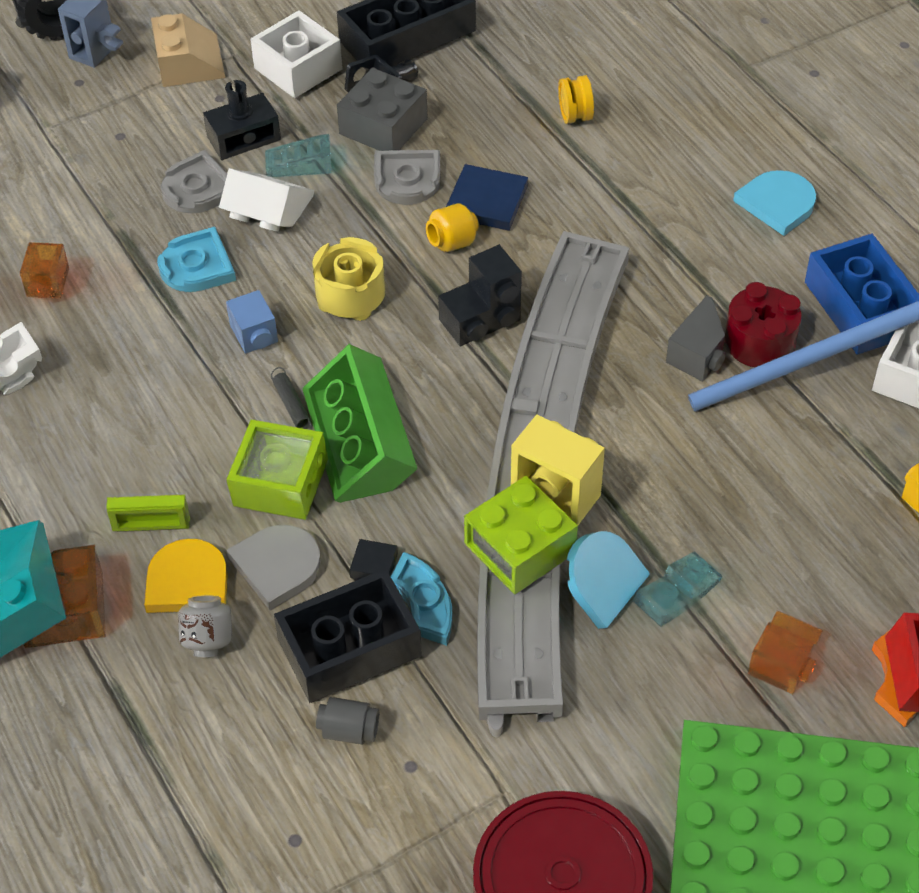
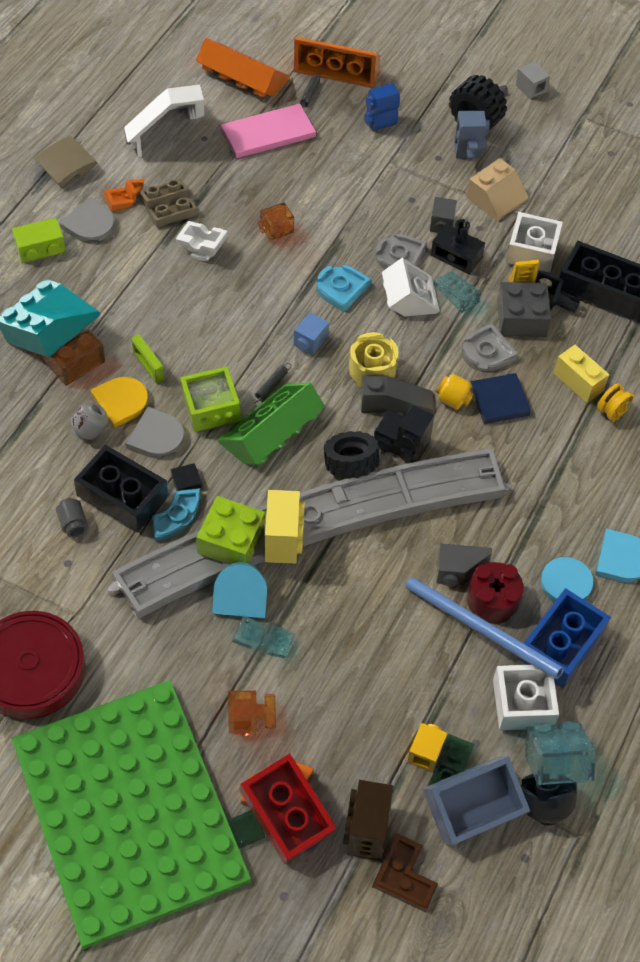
camera: 55 degrees right, 5 degrees up
none -> black tyre [324,431,380,479]
none -> dark grey slope [361,375,434,413]
none -> dark grey brick [430,197,457,233]
none -> yellow slope [508,260,539,283]
none -> medium azure tile [541,557,593,602]
none -> light yellow brick [553,345,609,403]

